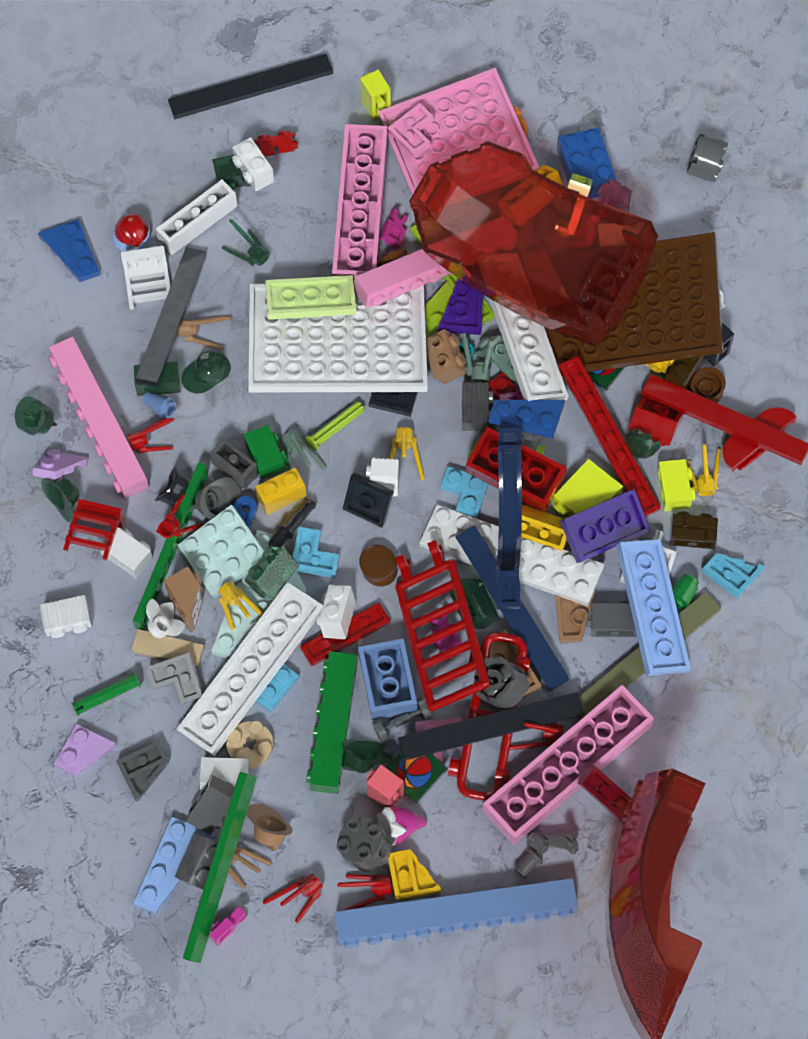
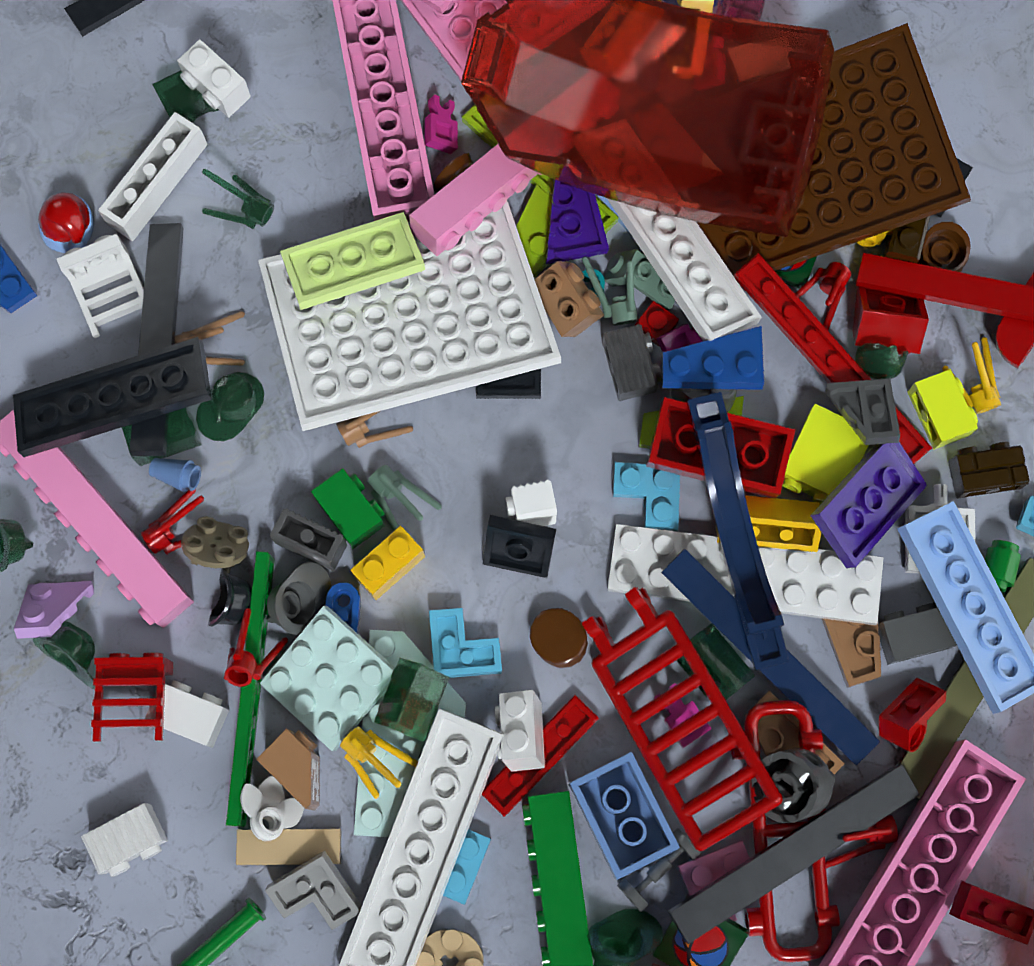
camera: 15 degrees left, 10 degrees up
red hinge [254,130,298,157] -> none
black axle [268,497,316,551] -> none
lime axle [305,401,364,451] -> none
yellow plant [389,427,424,480] -> none
none -> black plate [13,337,212,457]
none -> dark tan plate [181,516,249,574]
none -> medium nougat plant [336,411,413,448]
none -> red plant [795,262,852,330]
none -> dark grey wing [825,379,900,445]
none -> red plate [879,677,947,752]

